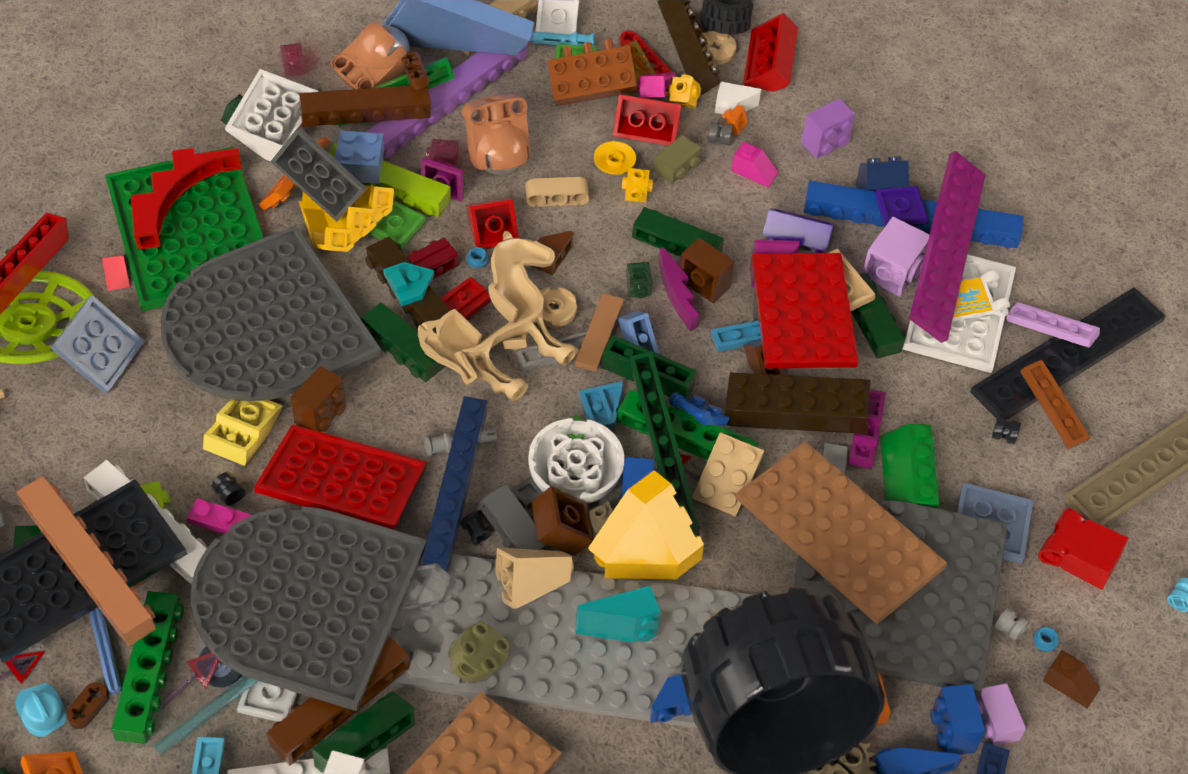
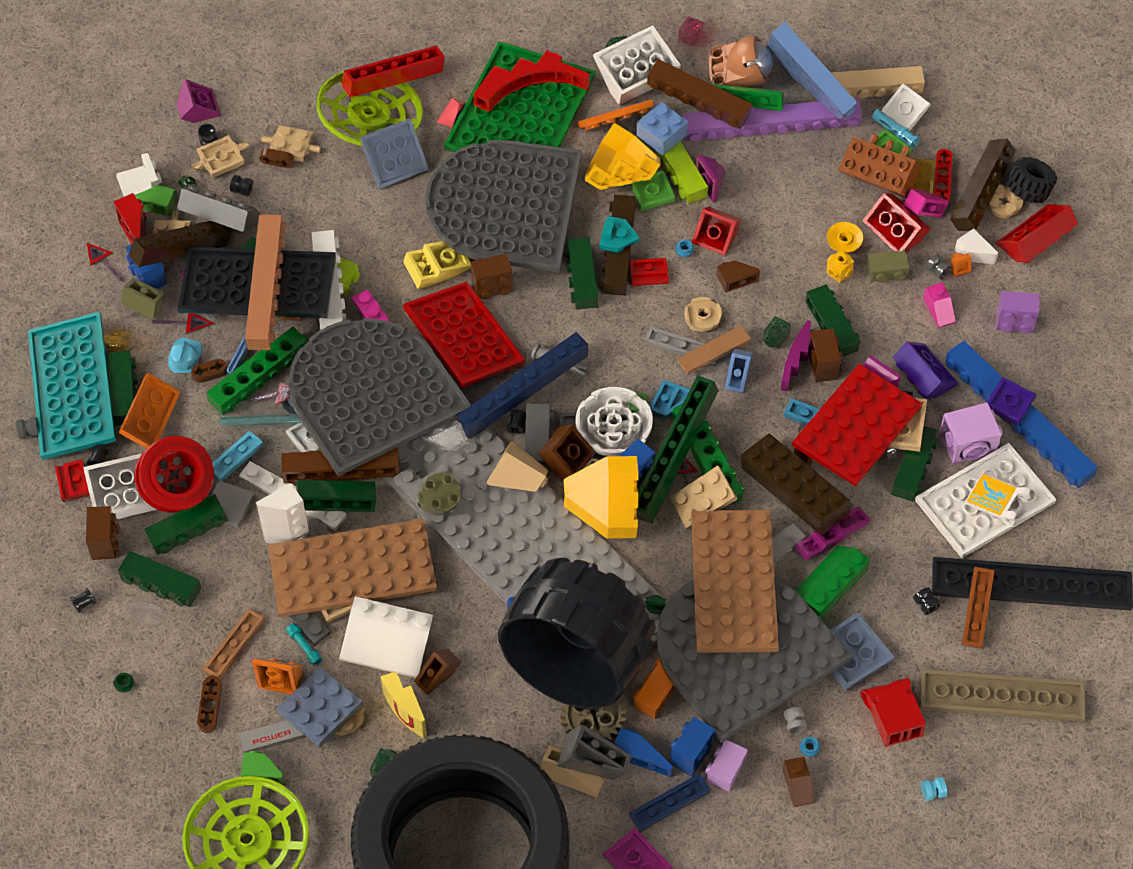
camera: 45 degrees right, 5 degrees up
black wheel [212,472,245,506] -> none
dark grey slope [270,127,367,222] -> none
reddish brown beam [401,51,430,89] -> none
dark red brick [407,238,458,280] -> none
tan animal [418,231,579,402] -> none
clear pink brick [426,139,458,166] -> none
nougat piece [462,93,531,175] -> none
tan plate [503,333,529,350] -> none
tan beam [525,177,589,207] -> none
teal slope [575,586,661,643] -> none
dark green brick [602,335,697,397] -> none
yellow brick [669,75,701,108] -> none
blue plate [669,392,730,426] -> none
dark blue slope [856,156,909,190] -> none
magenta plate [909,151,986,343] -> none
lavender plate [1007,302,1100,347] -> none

